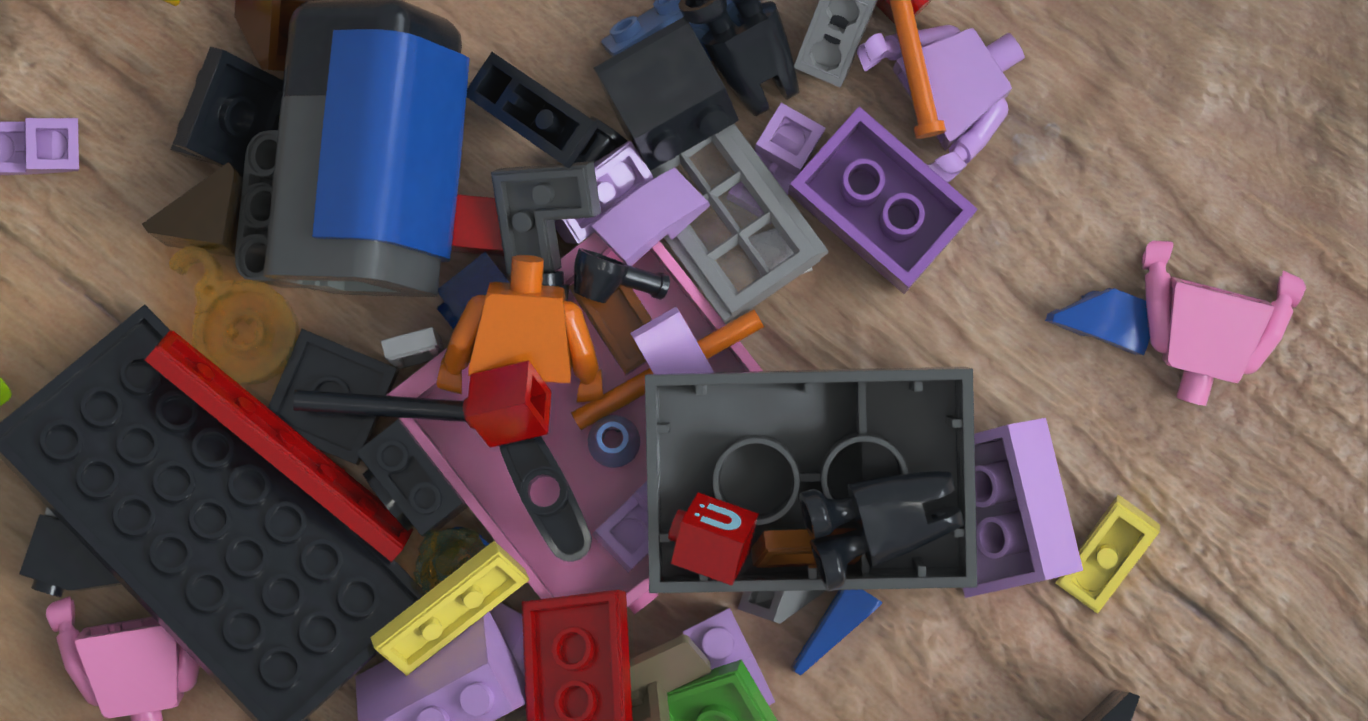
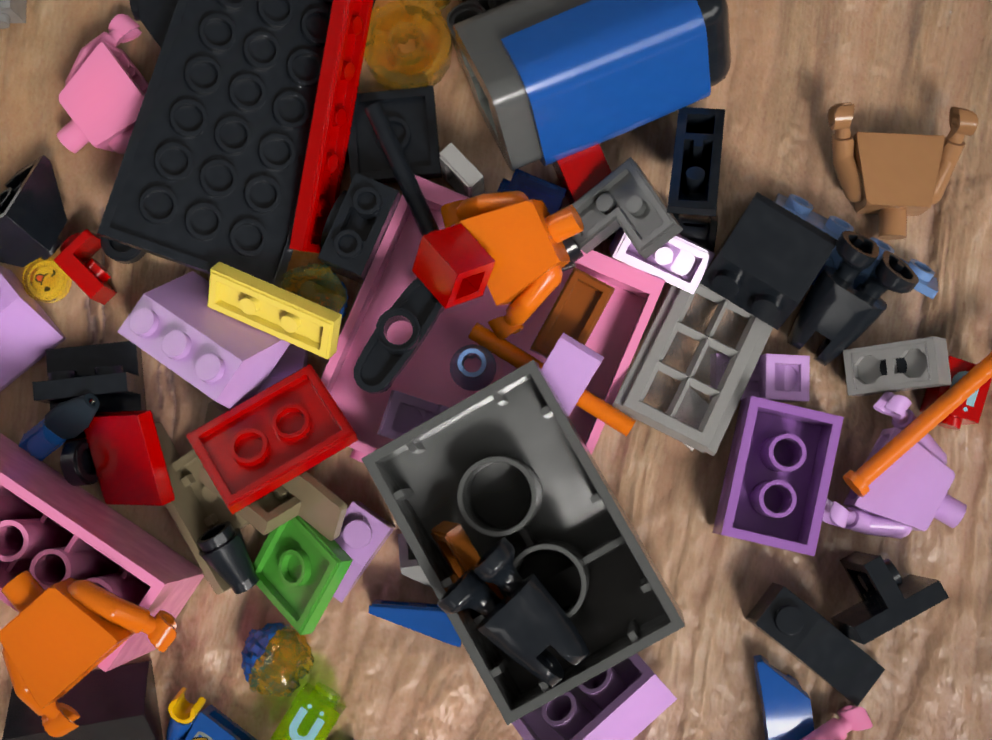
camera: 65 degrees right, 0 degrees up
black bar [574,248,670,303] -> none
lavender slope [592,167,710,266] -> none
red brick [668,492,759,586] -> none
none -> black slope [745,583,885,706]
none -> black bracket [831,551,949,645]

